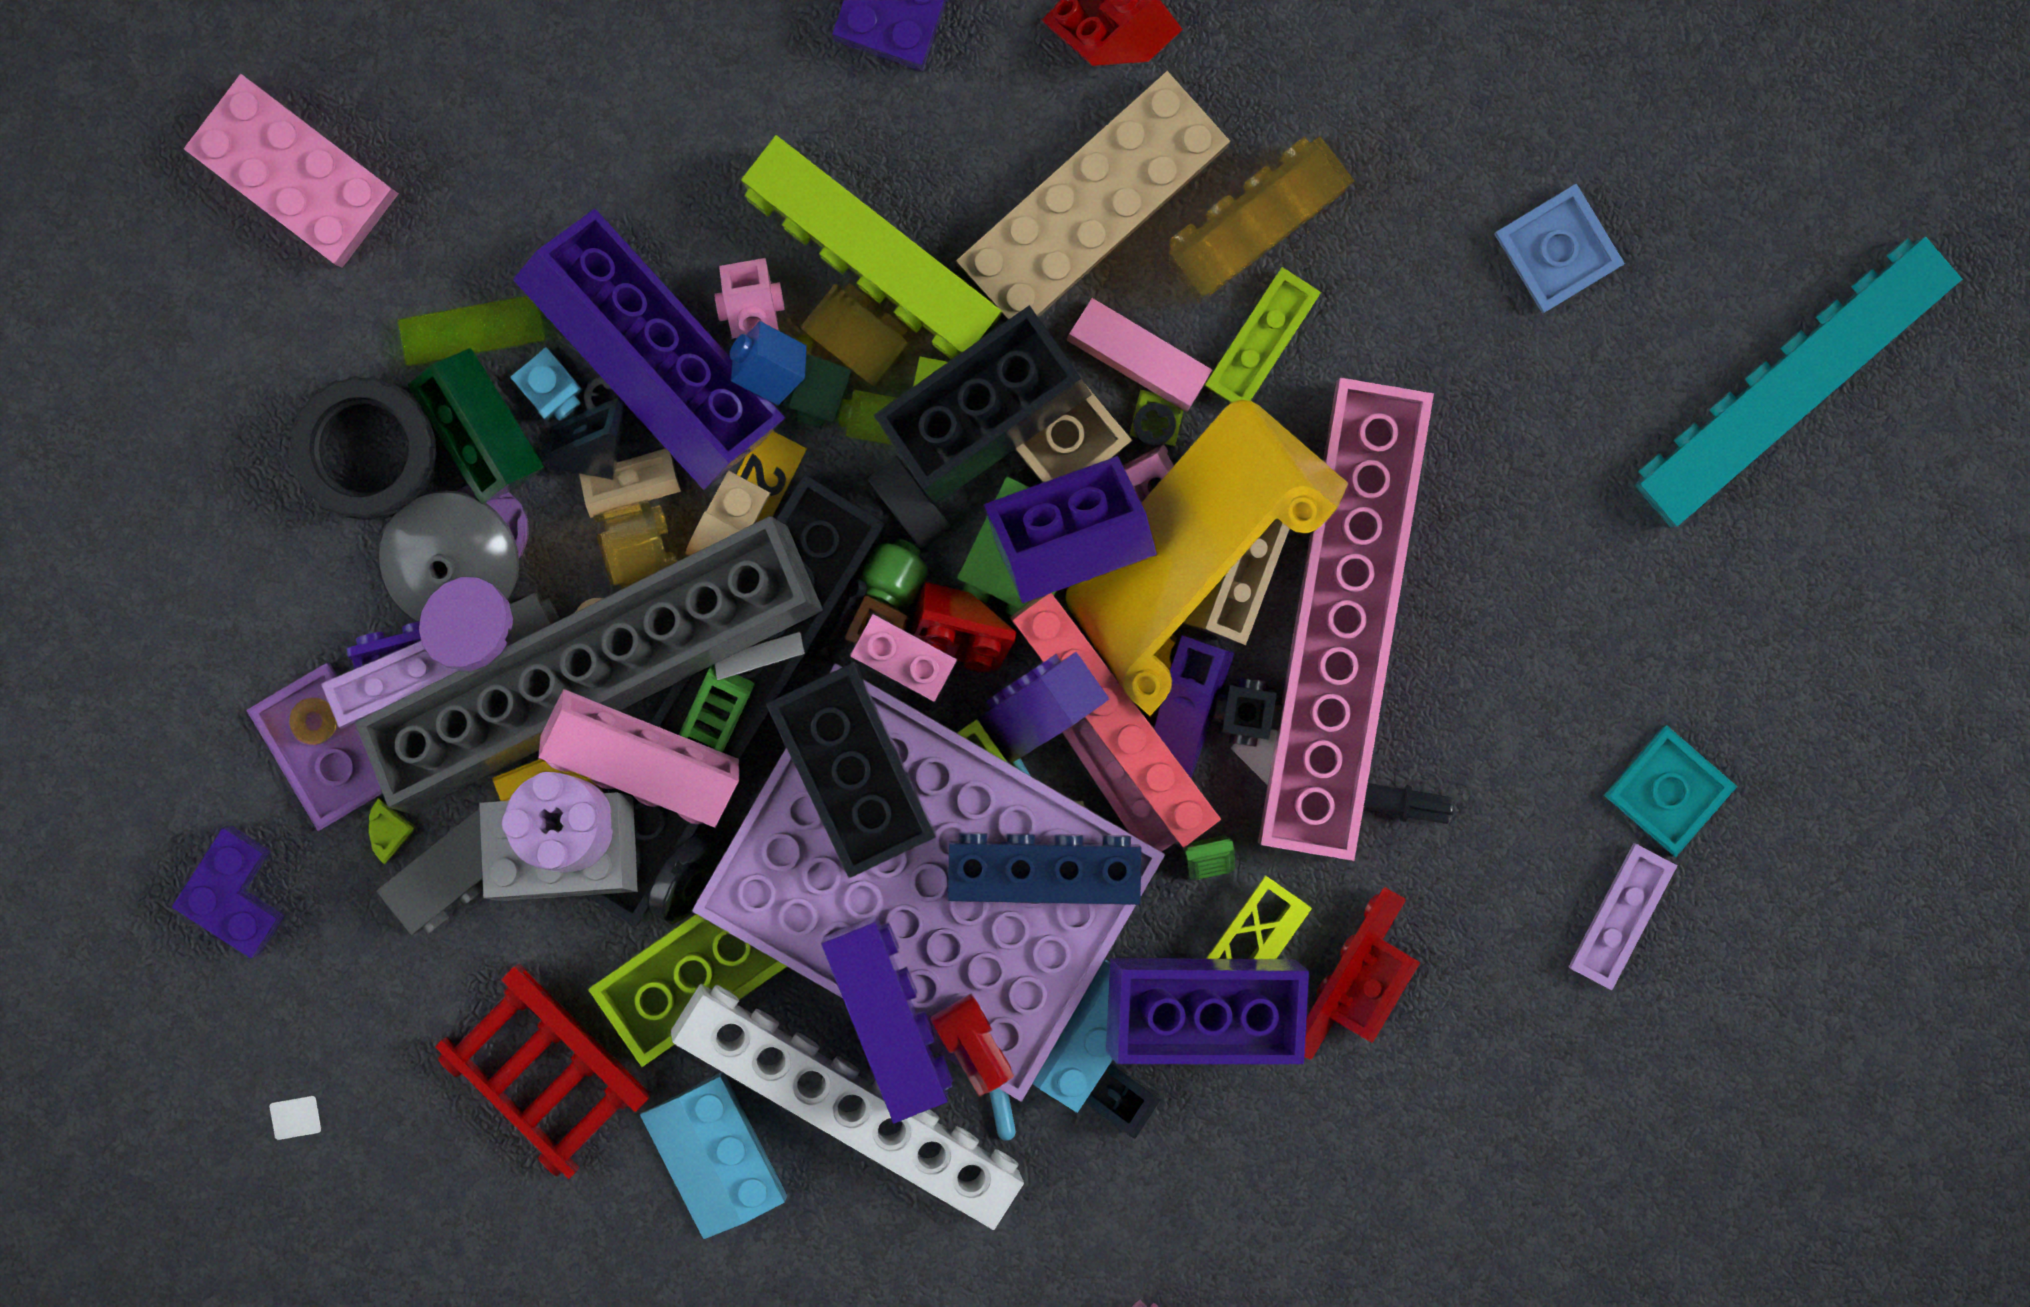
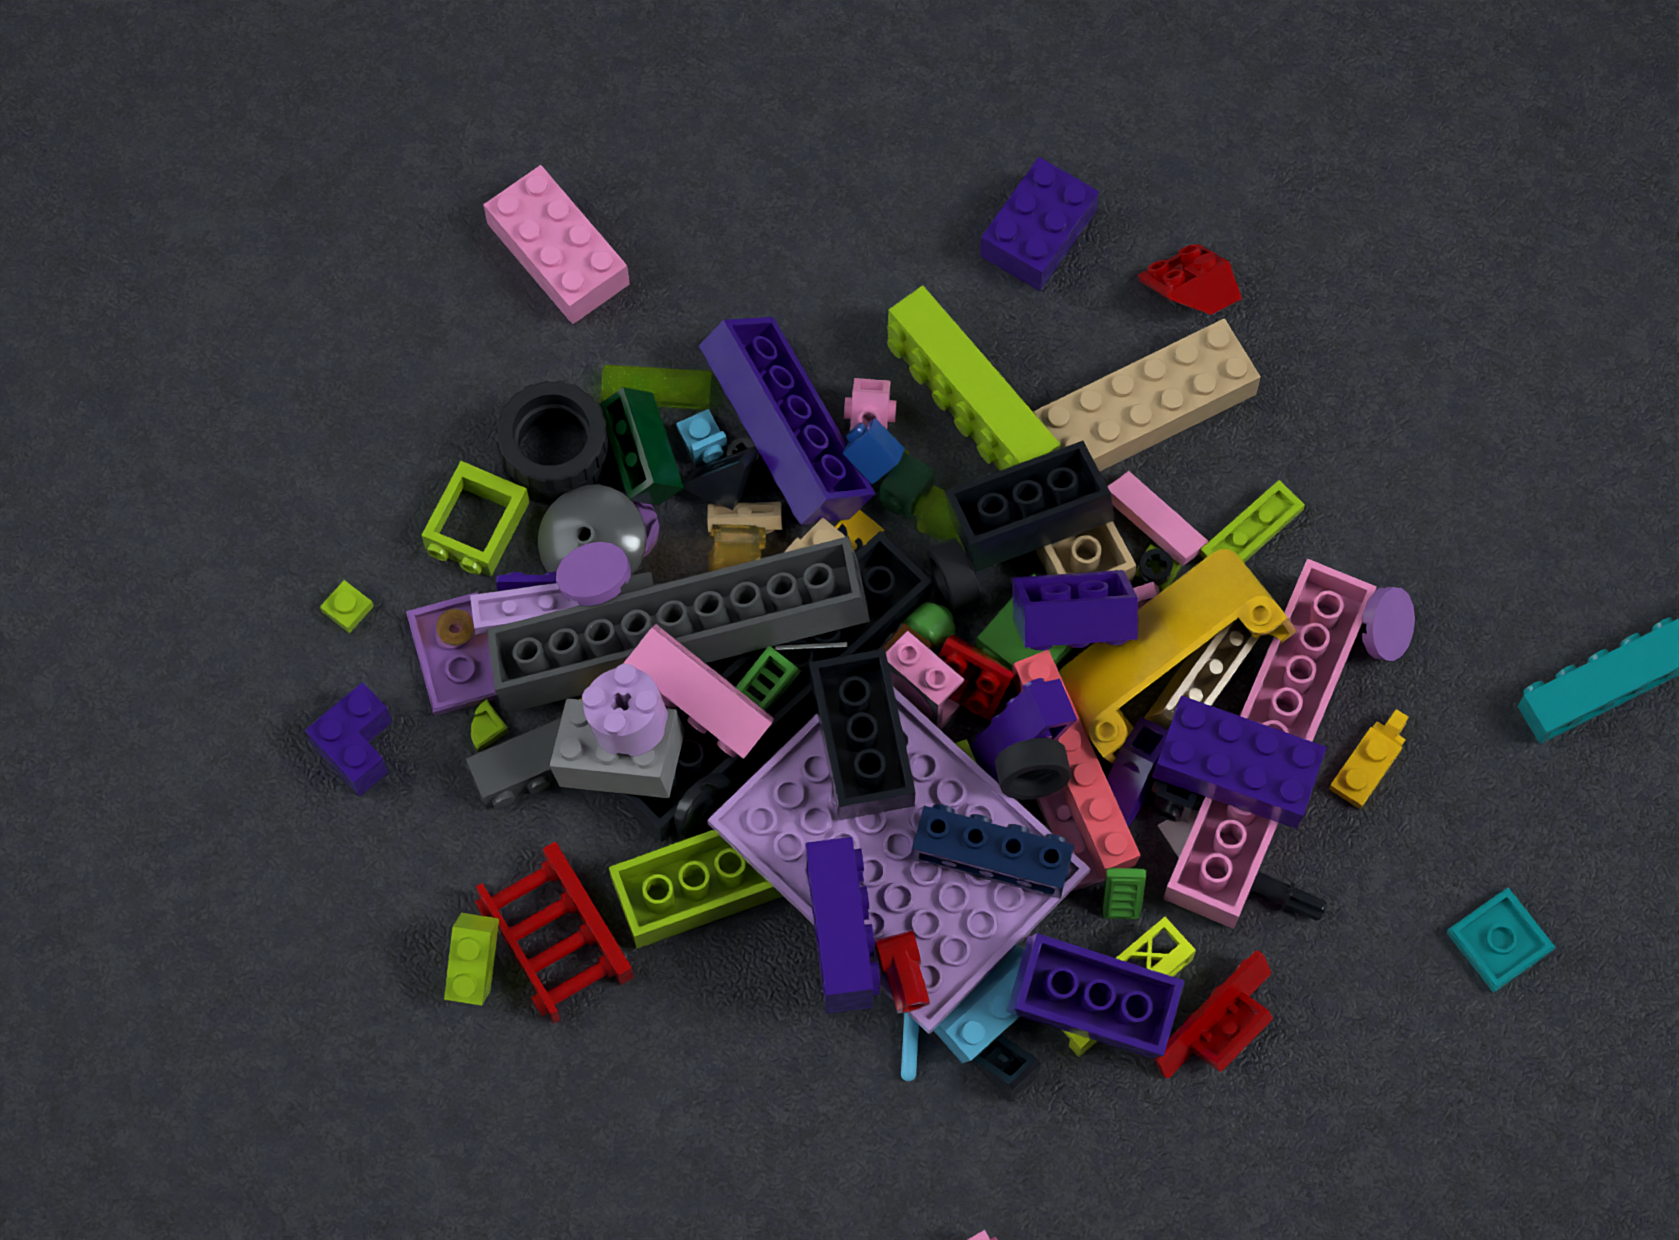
camera: 15 degrees right, 20 degrees down
white sticker [270,1096,321,1140] -> none
medium azure slope [640,1072,787,1239] -> none
white brick [671,984,1024,1230] -> none
clear yellow brick [800,283,910,388] -> none
clear yellow brick [1166,136,1355,304] -> none
medium blue plate [1494,184,1625,314] -> none
lavender plate [1569,843,1677,990] -> none
none -> lime plate [320,580,374,634]
none -> lime window [421,461,530,577]
none -> lime brick [444,913,499,1006]
none -> black tyre [995,738,1072,800]
none -> dark purple brick [1152,695,1327,829]
none -> yellow hinge [1329,709,1409,810]
none -> medium lavender tile [1362,587,1415,661]

